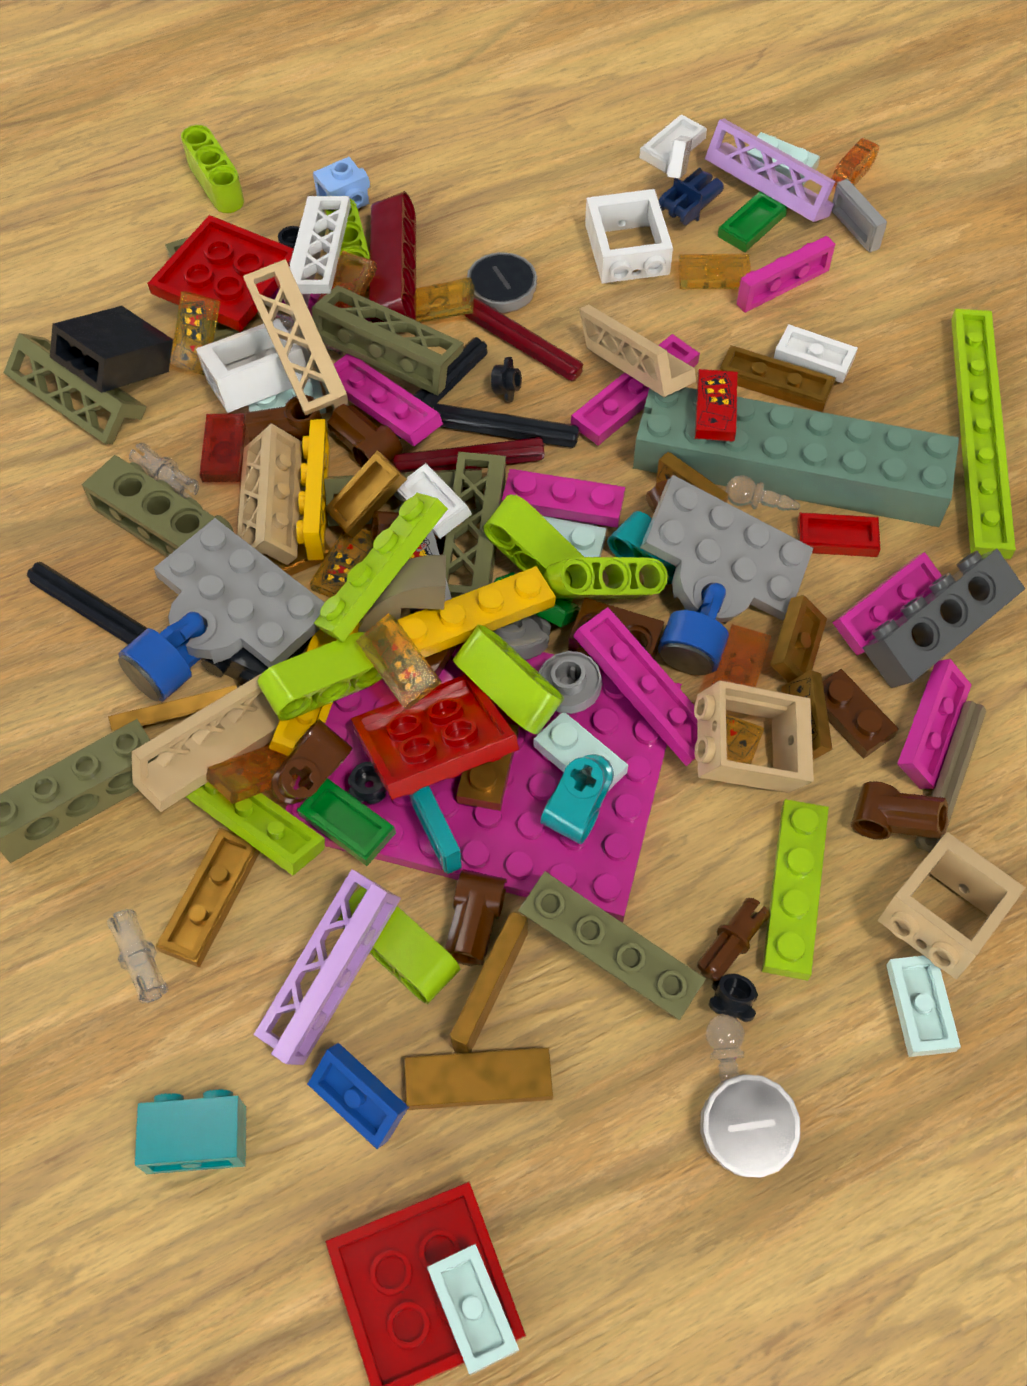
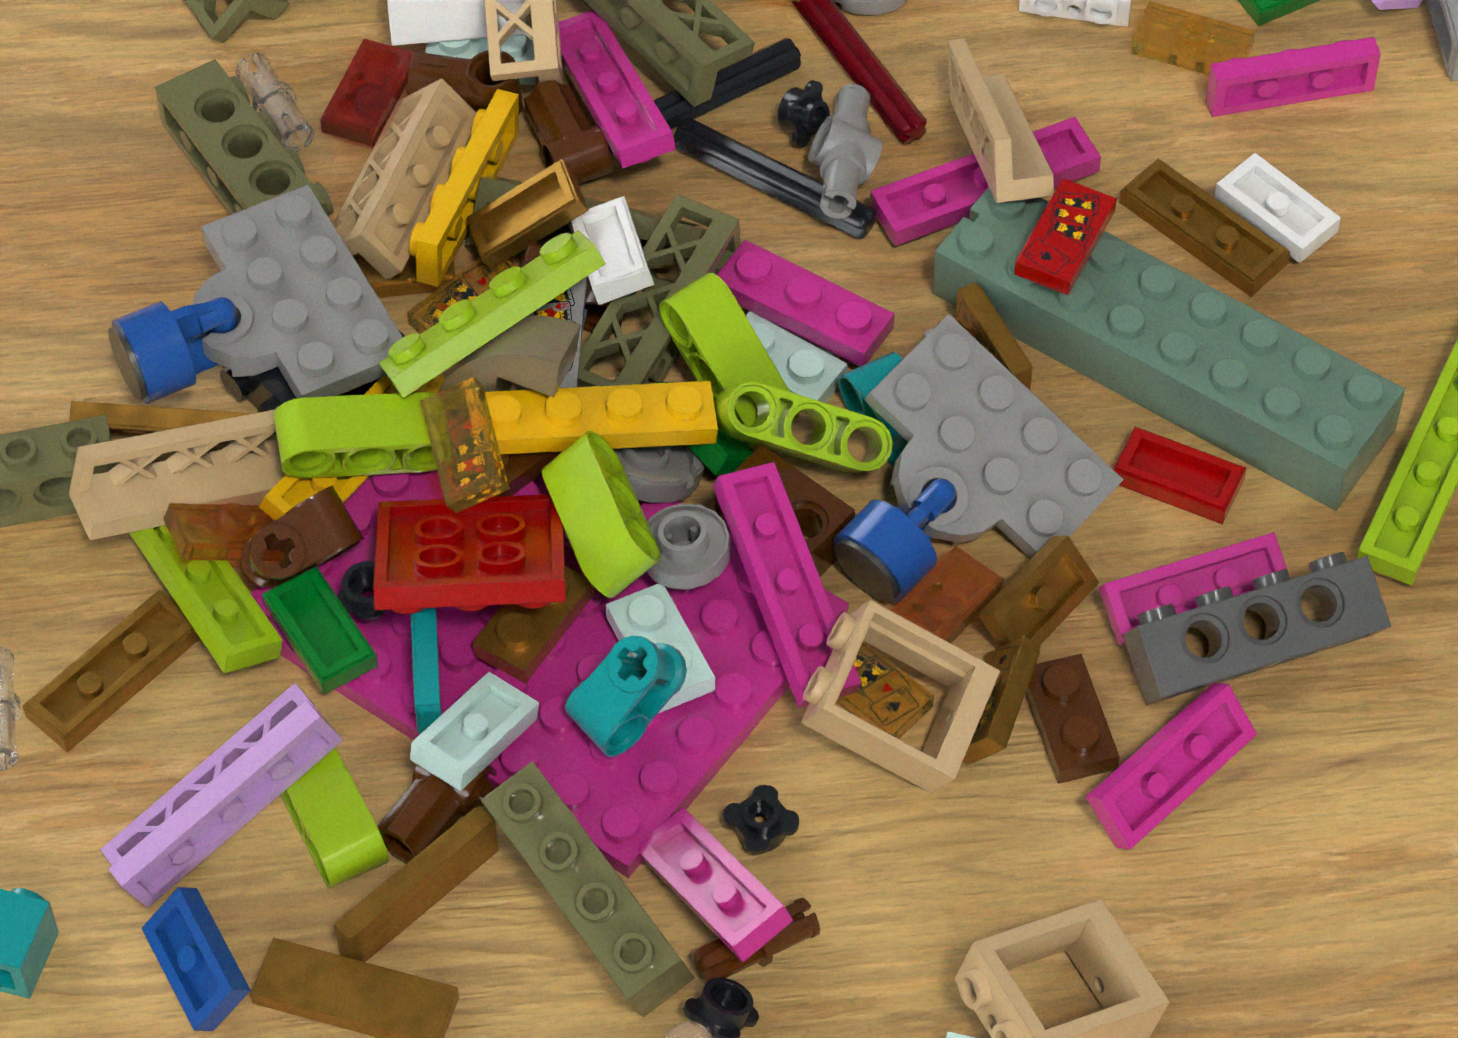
camera: 20 degrees right, 5 degrees down
black axle [27,562,147,644] -> none
dark red axle [394,438,545,472] -> none
clear bar [725,475,800,511] -> none
lime plate [762,799,829,981] -> none
reddish brown piece [851,781,948,840] -> none
dark tan axle [915,701,986,853] -> none
none -> light aqua plate [410,672,539,791]
none -> dark pink plate [637,807,793,962]
none -> black plate [723,785,799,854]
none -> light grey pin [808,84,883,219]

